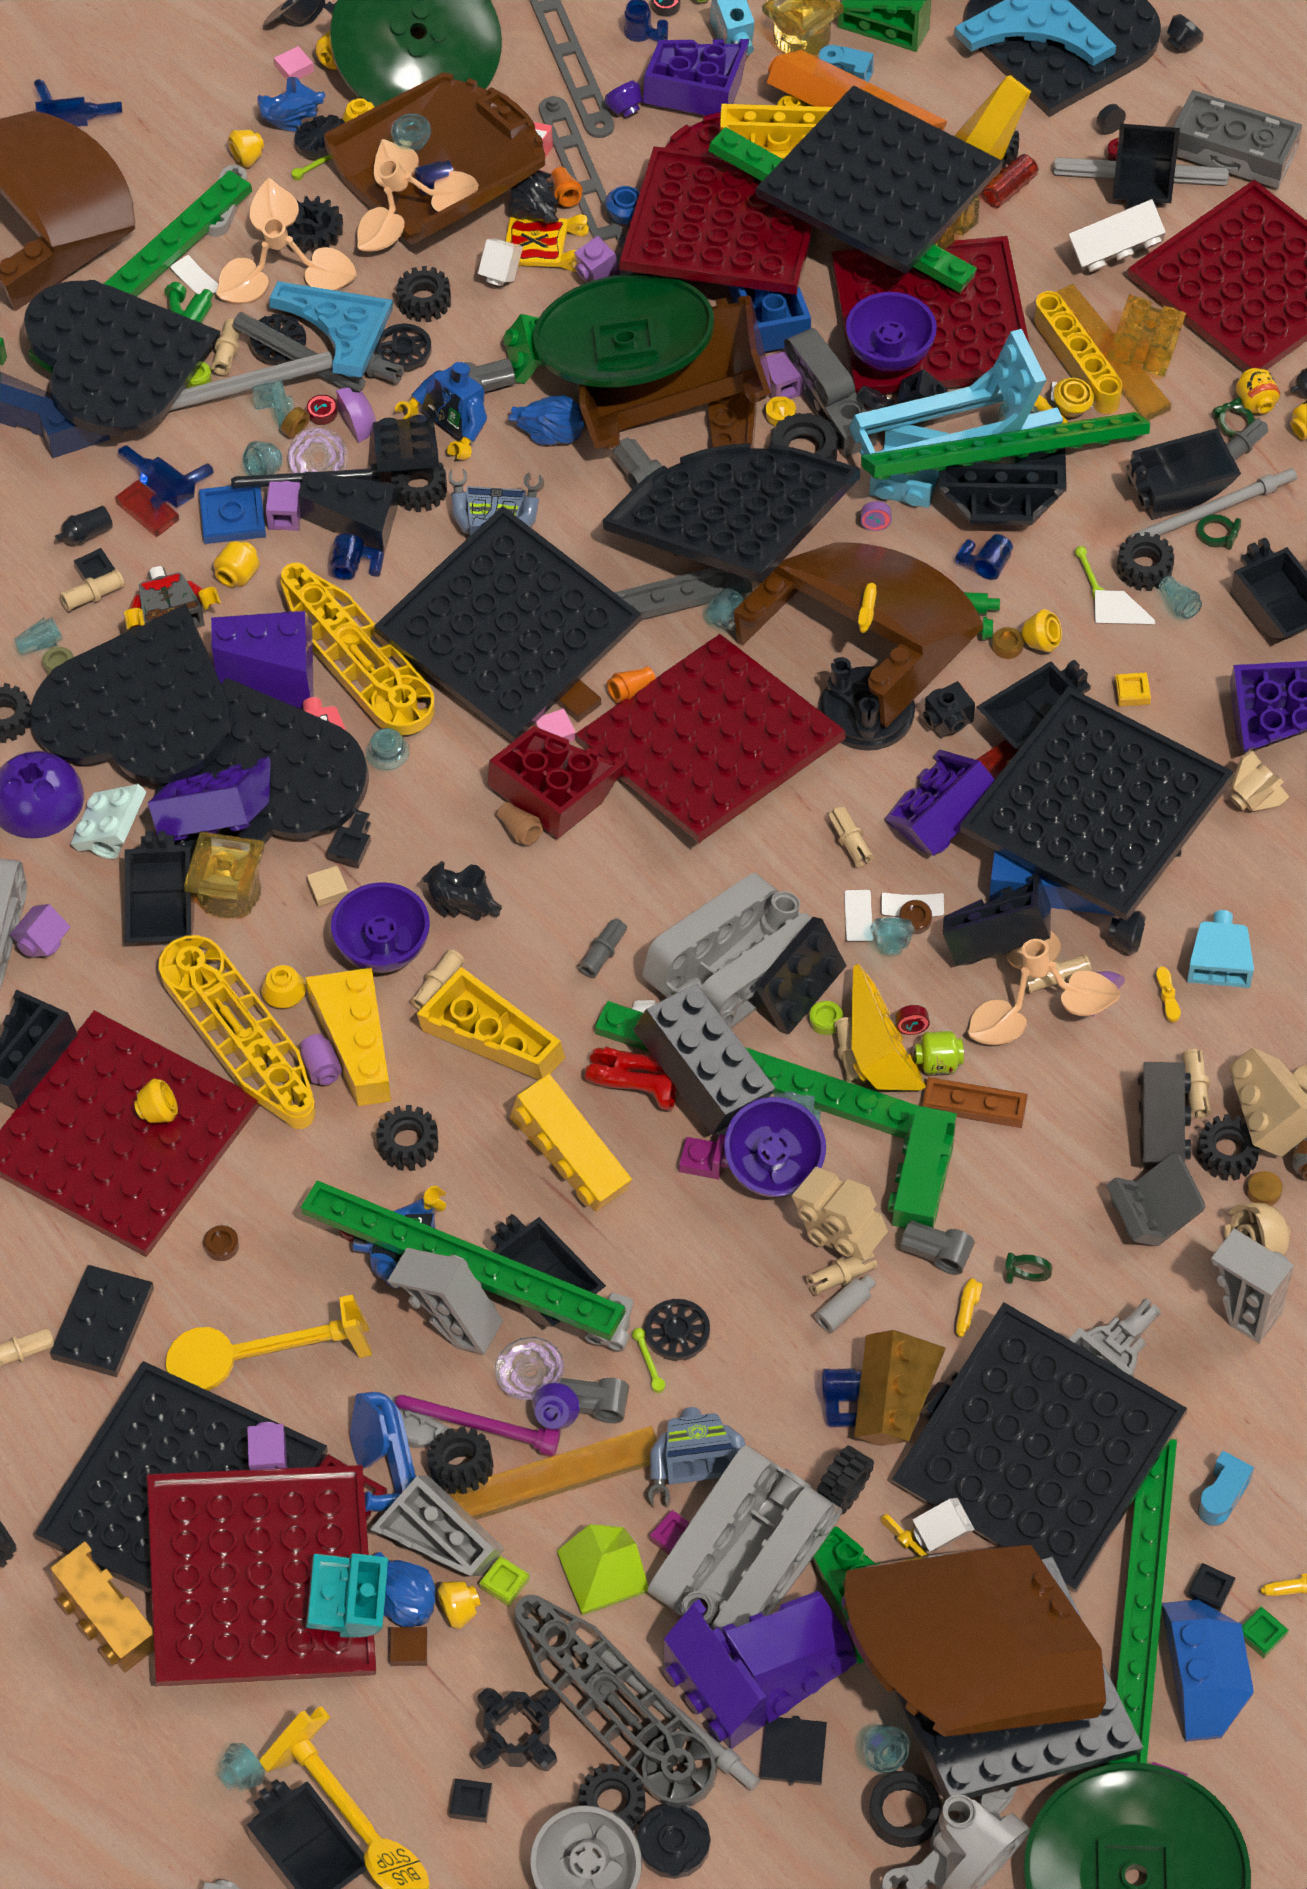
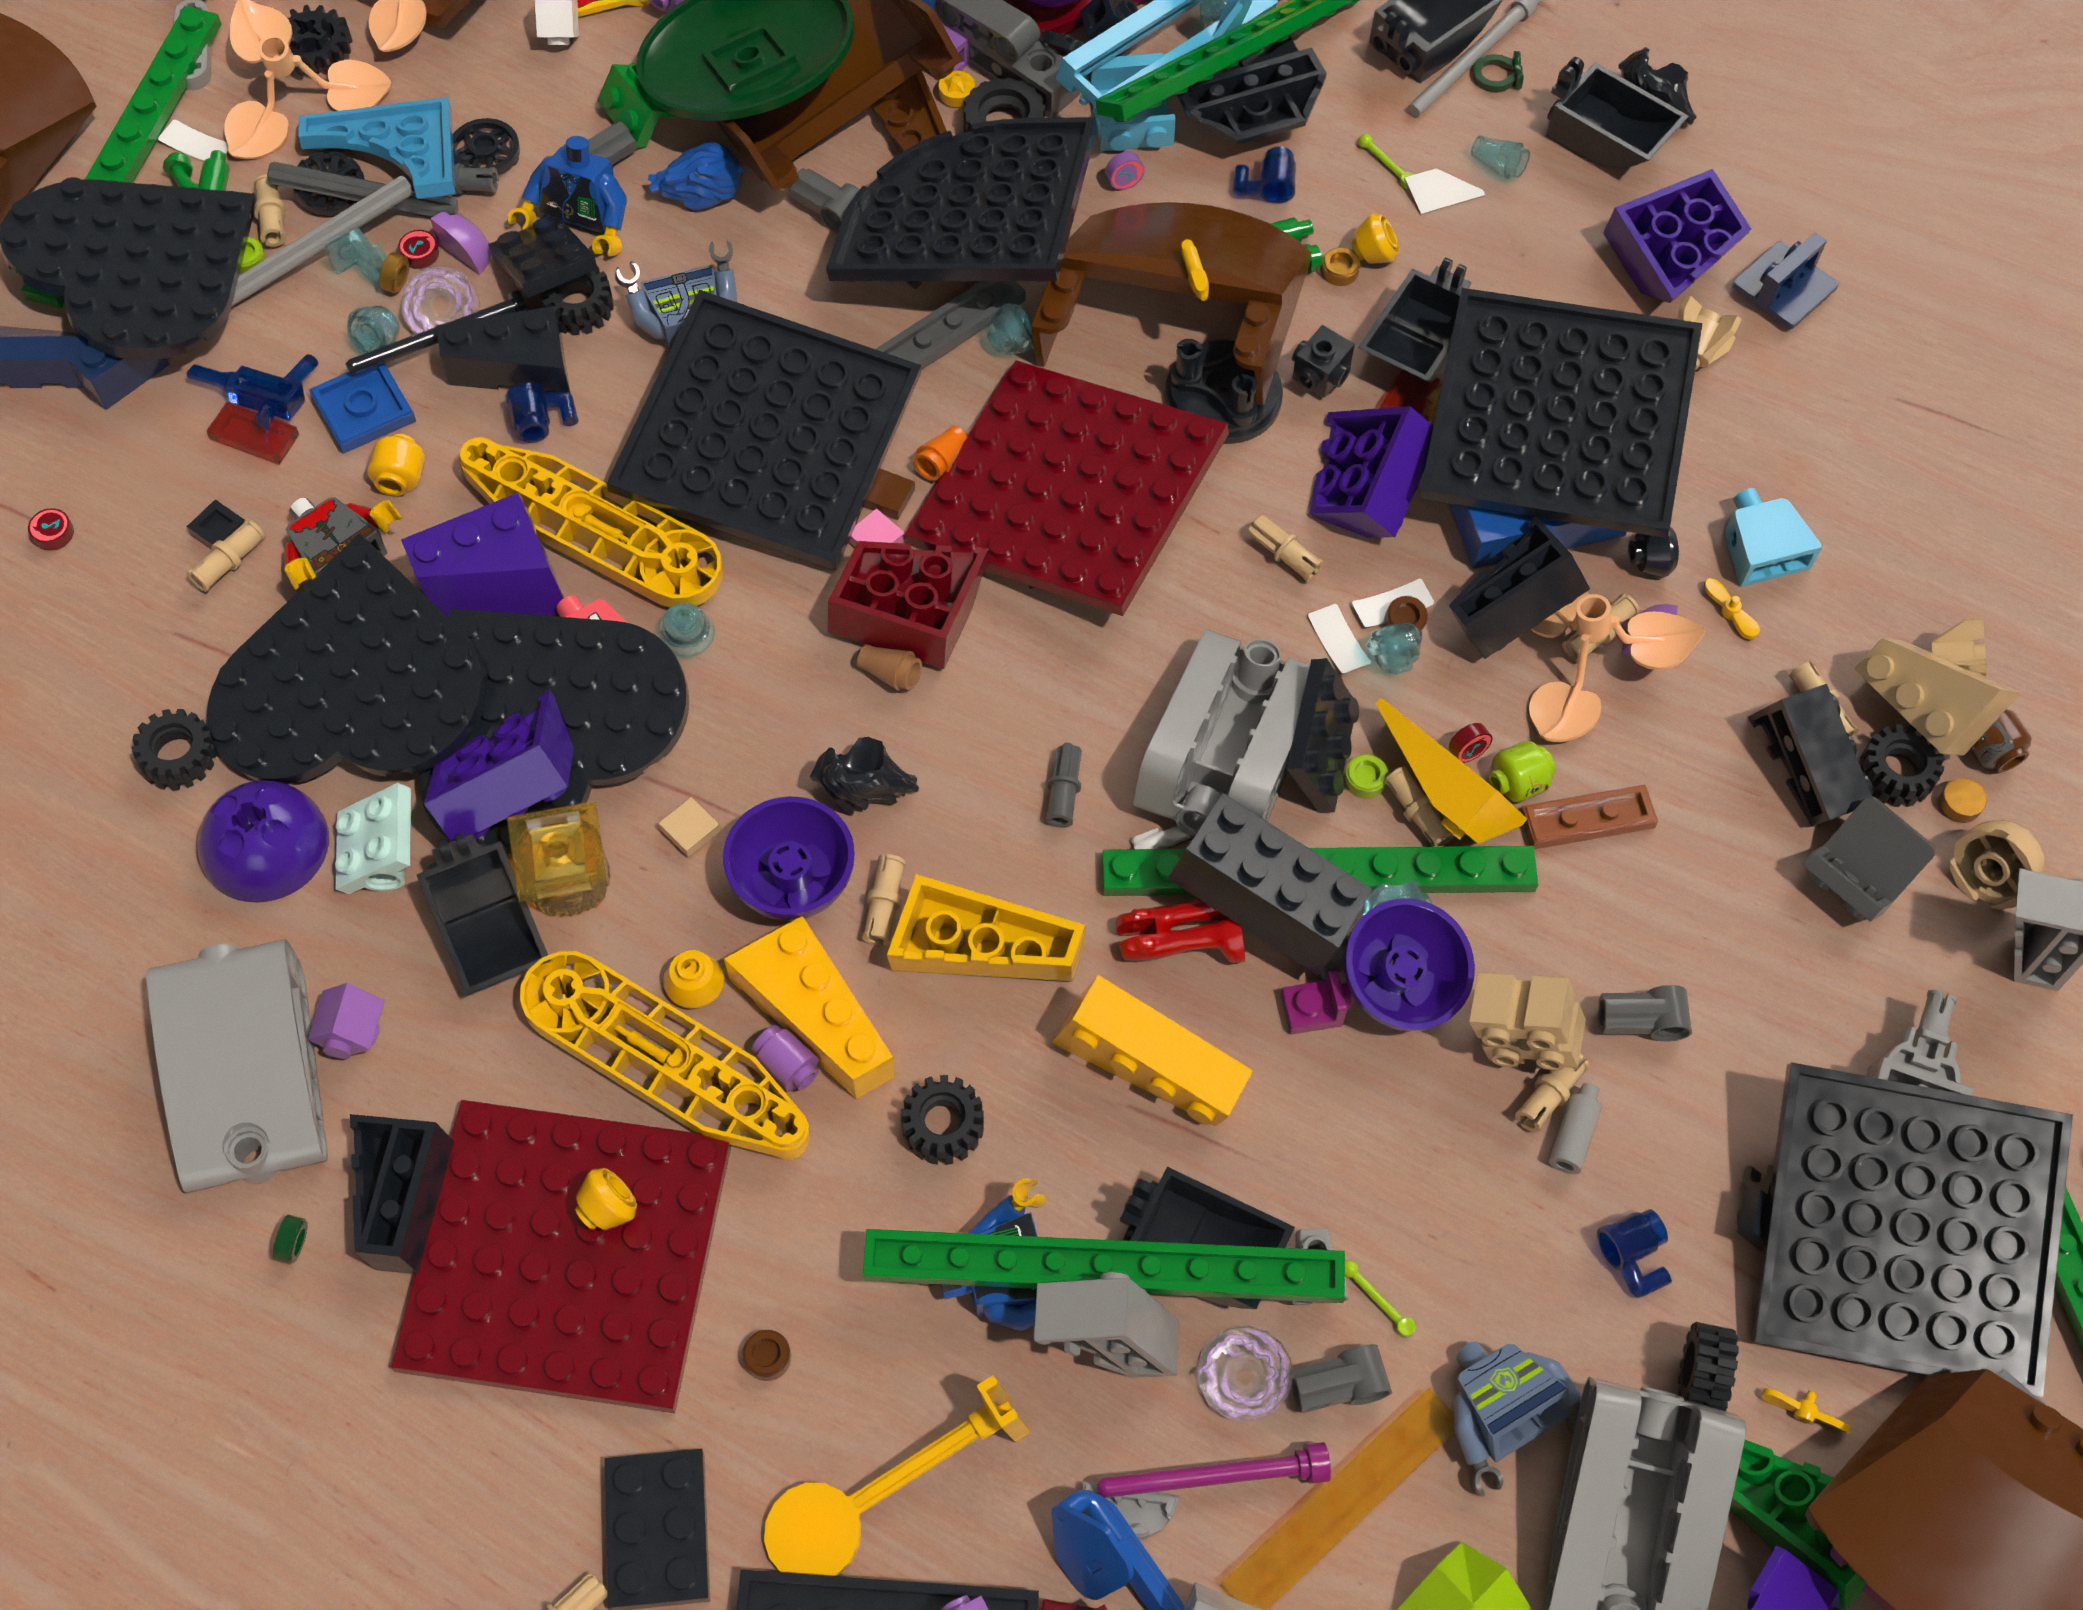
camera: 25 degrees left, 5 degrees up
clear light blue cone [14,617,63,655] -> none
olive tile [42,647,74,675] -> none
black piece [55,505,113,545] -> none
medium lavender brick [266,481,301,531] -> none
black plate [328,810,371,868] -> none
black tyre [396,266,451,322] -> none
black tyre [427,1427,494,1494] -> none
dark purple cone [532,1383,580,1429] -> none
black wheel [645,1299,710,1362] -> none
magenta tile [650,1510,690,1555] -> none
pearl gold wedge [854,1330,946,1446] -> none
green wedge [888,1105,957,1229] -> none
white brick [913,1498,975,1552] -> none
yellow piece [956,1278,983,1337] -> none
dark green piece [1005,1252,1053,1283] -> none
yellow tile [1114,672,1151,707] -> none
black tyre [1117,532,1174,591] -> none

